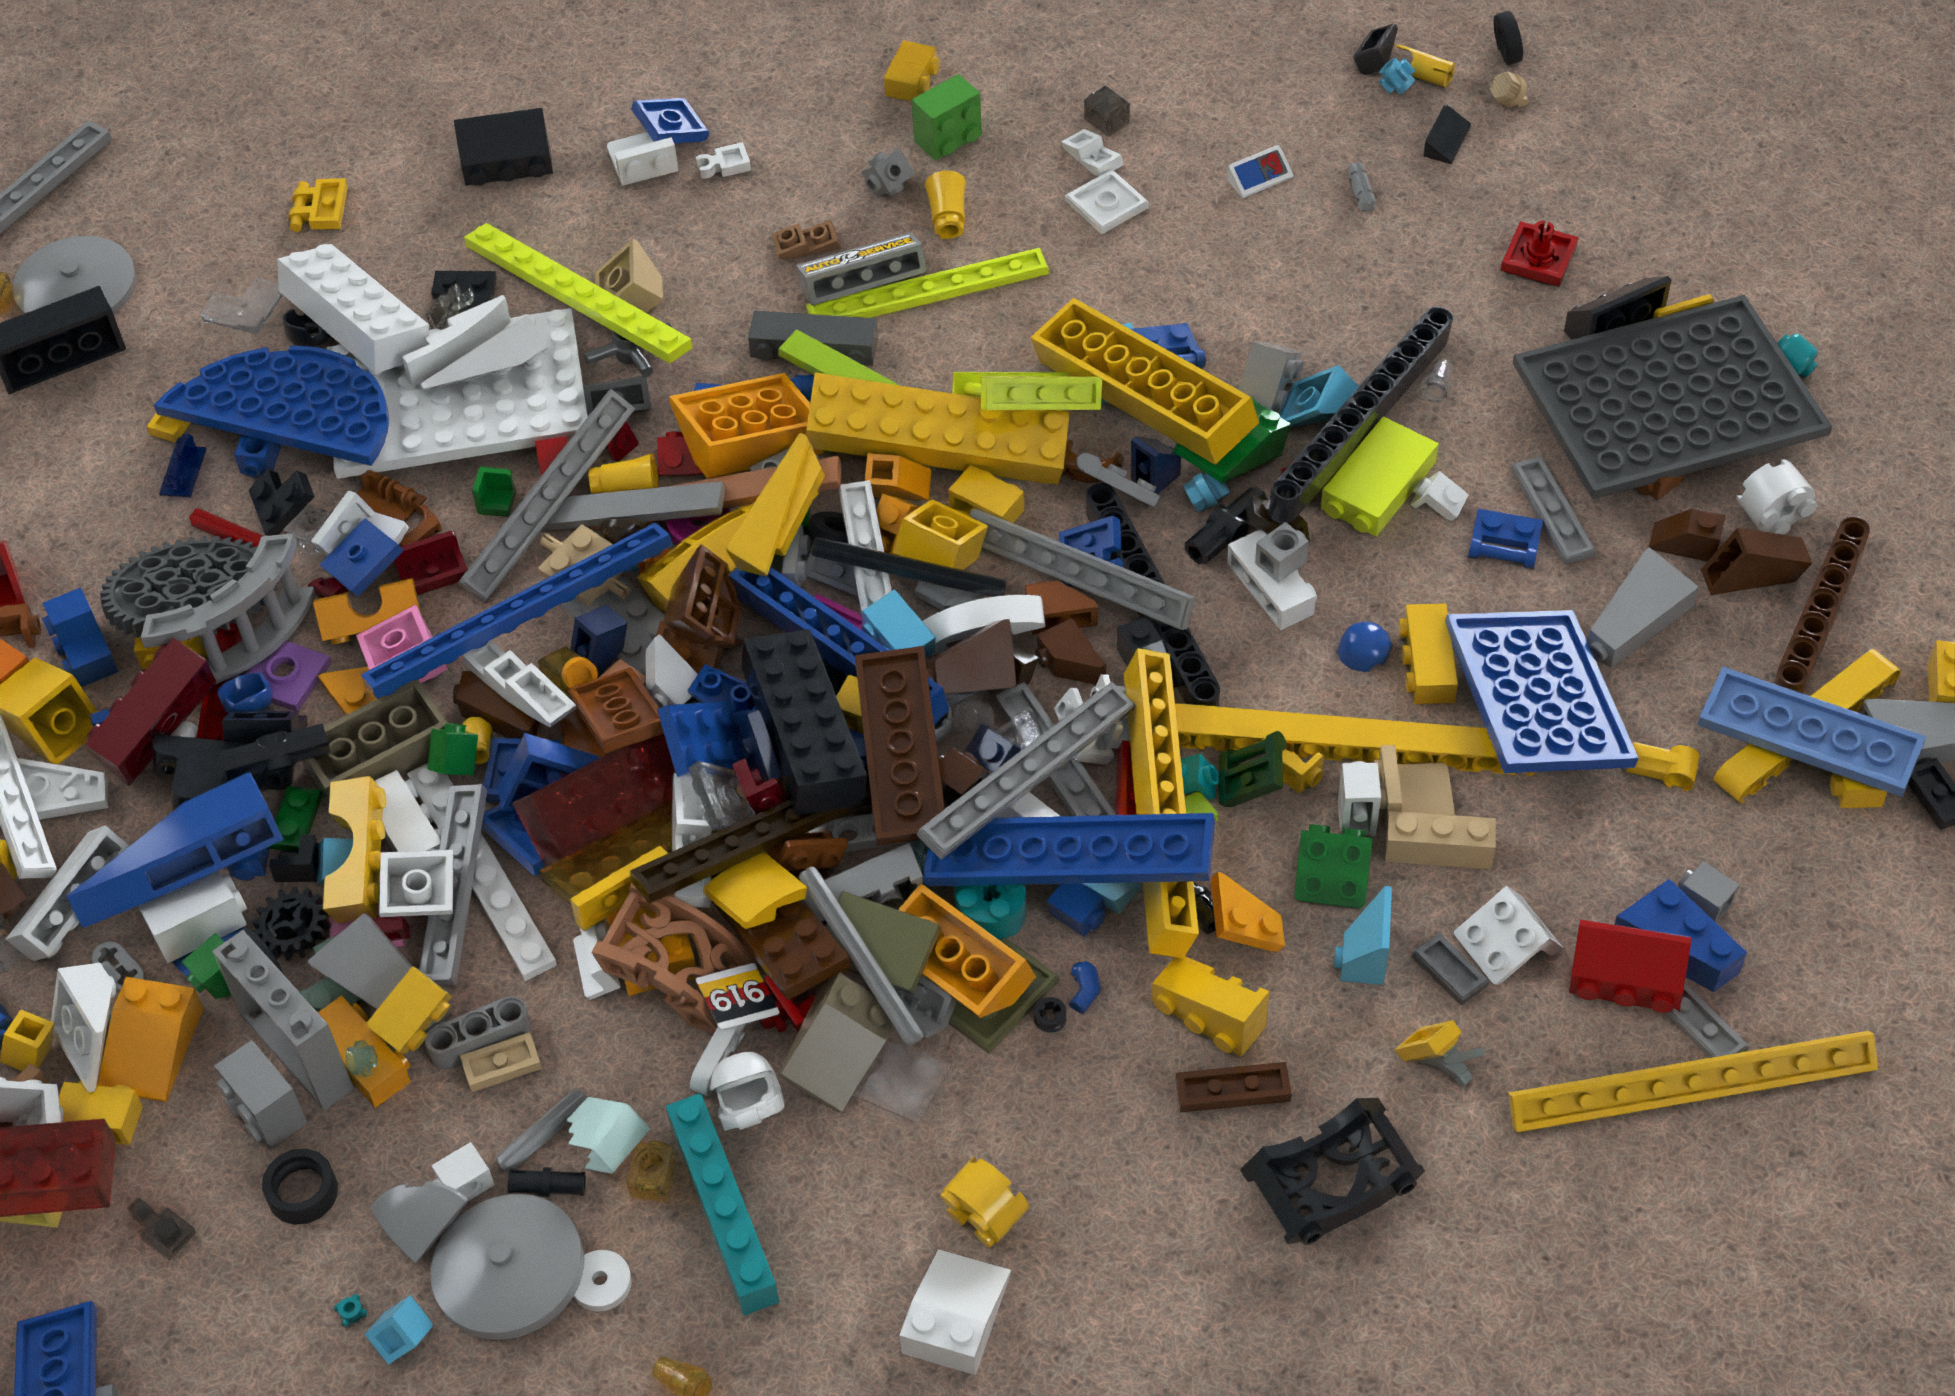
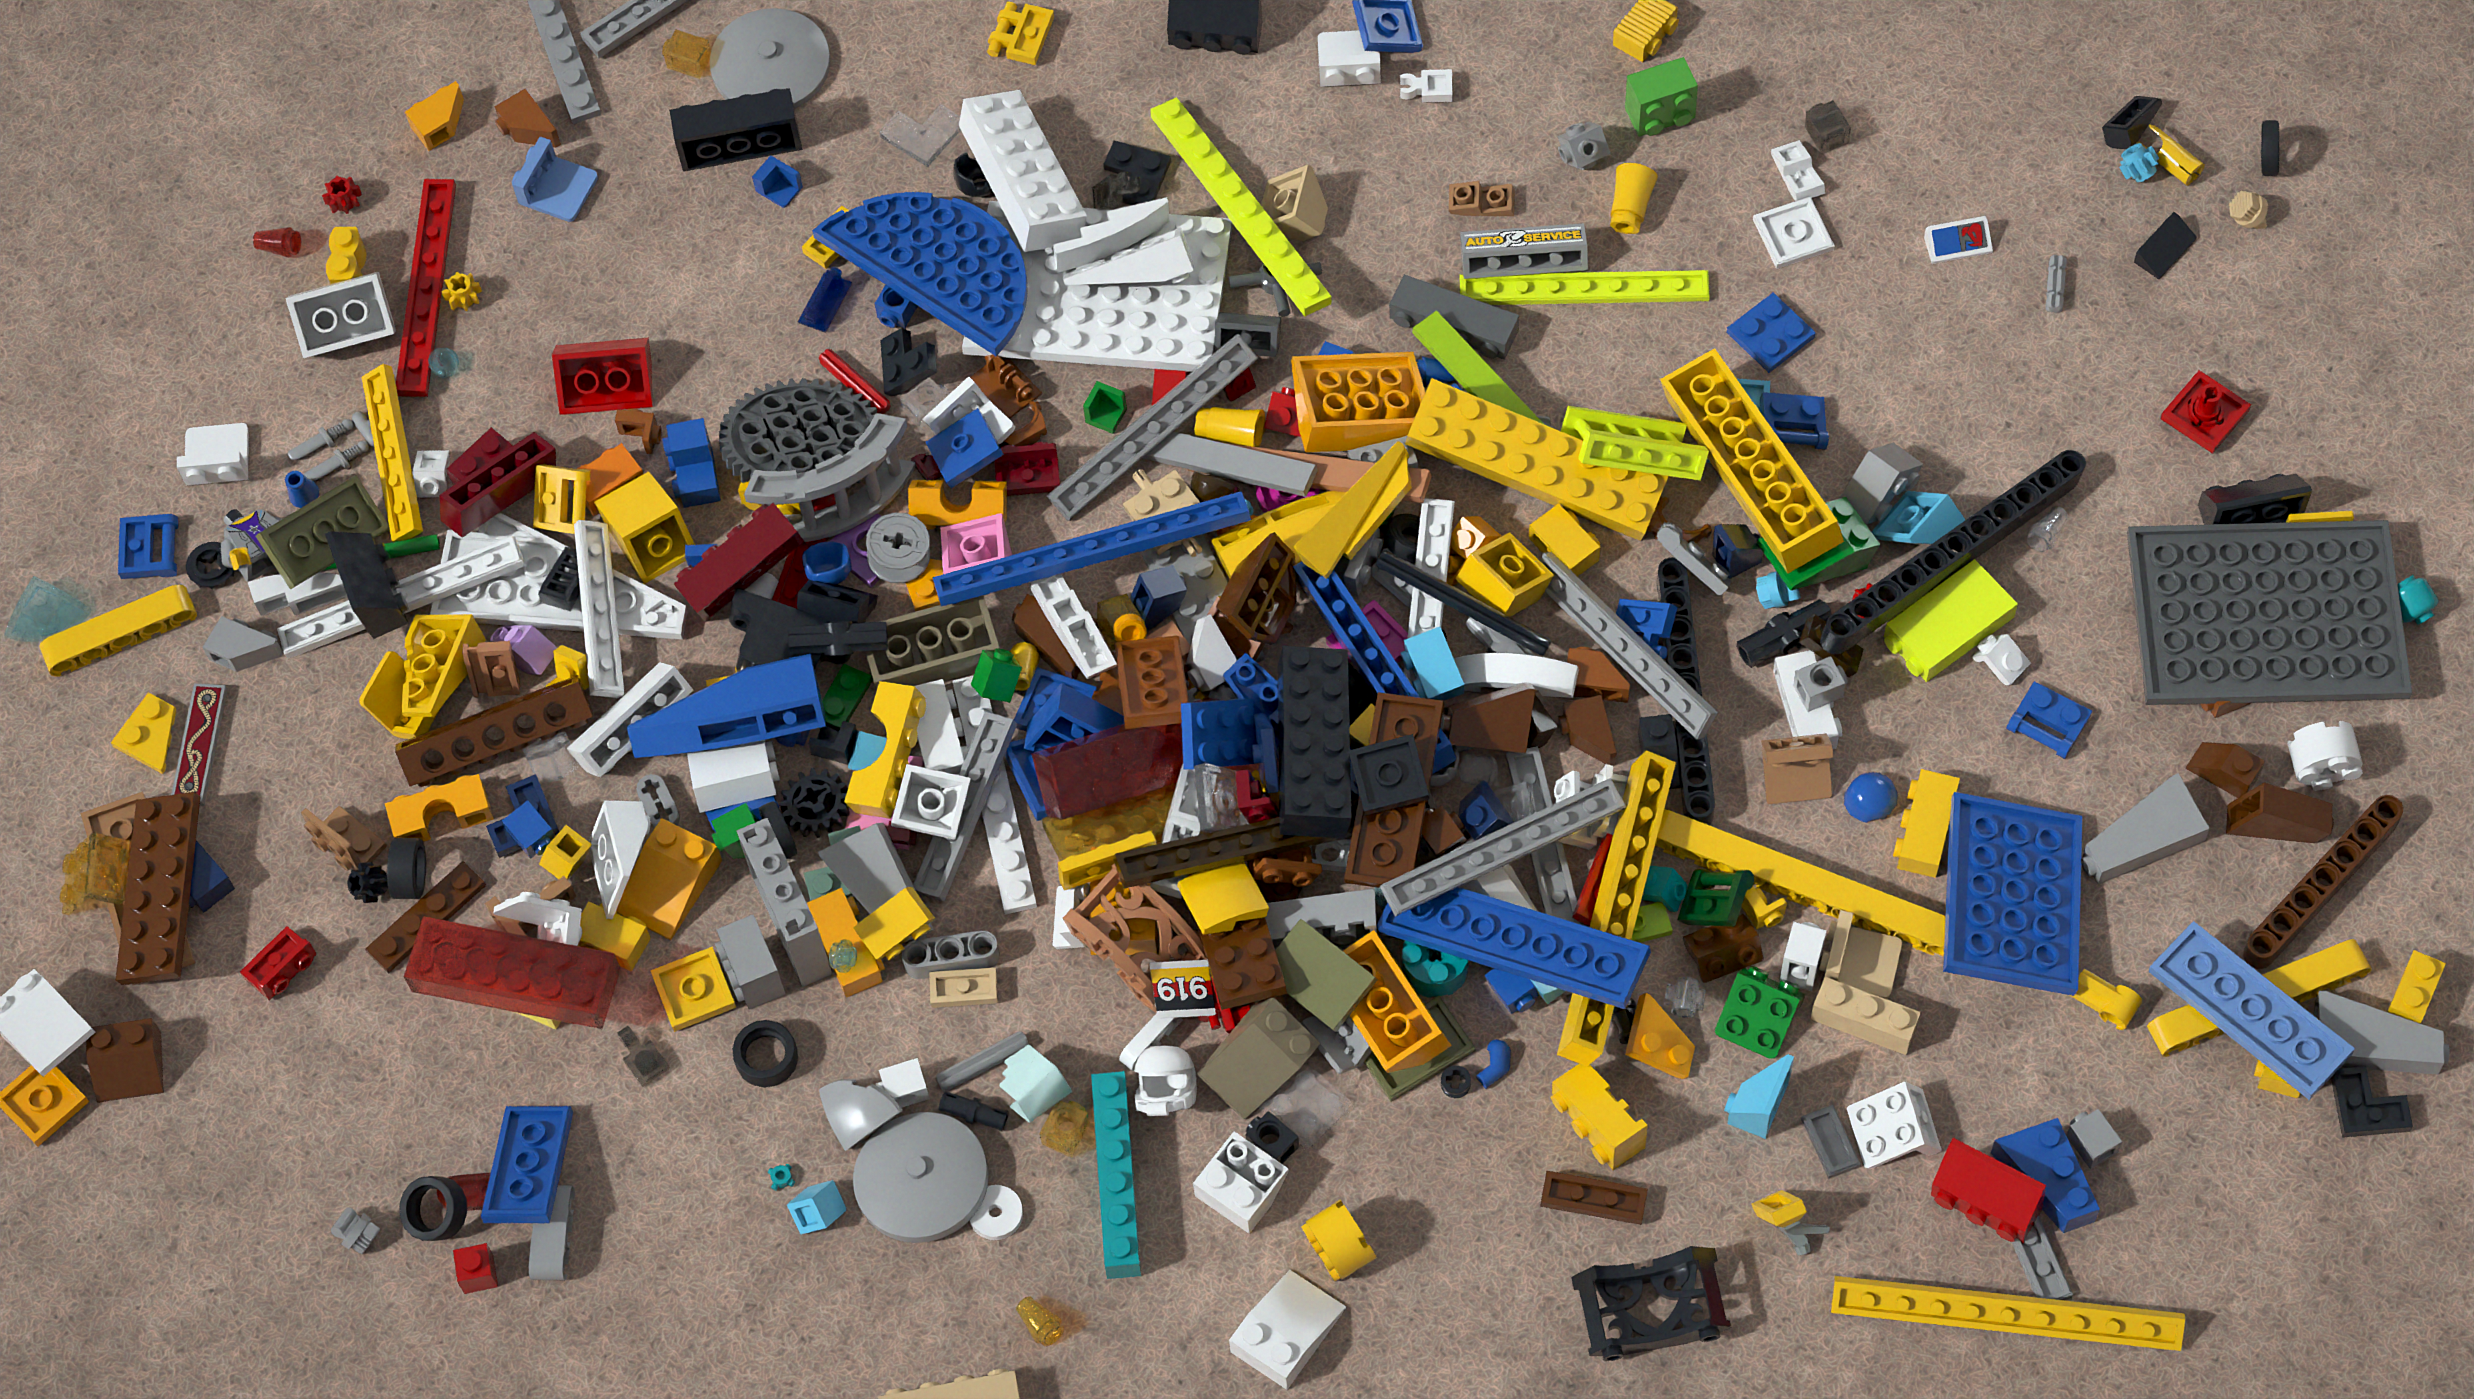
camera: 20 degrees right, 10 degrees up
light grey axle [799,867,923,1046] -> none
light orange slope [865,453,932,501] -> none
light grey tile [1511,456,1596,565] -> none
none -> yellow plate [650,946,736,1032]
none -> blue panel [752,155,803,208]
none -> light grey piece [866,513,930,583]
none -> white slope [1193,1131,1289,1234]
none -> black brick [1245,1111,1299,1164]
none -> black plate [1349,734,1430,816]
none -> clear gear [1664,977,1706,1018]
none -> reddish brown bracket [1683,914,1764,983]
none -> blue plate [1726,292,1816,373]
none -> medium nougat bracket [1761,733,1833,804]

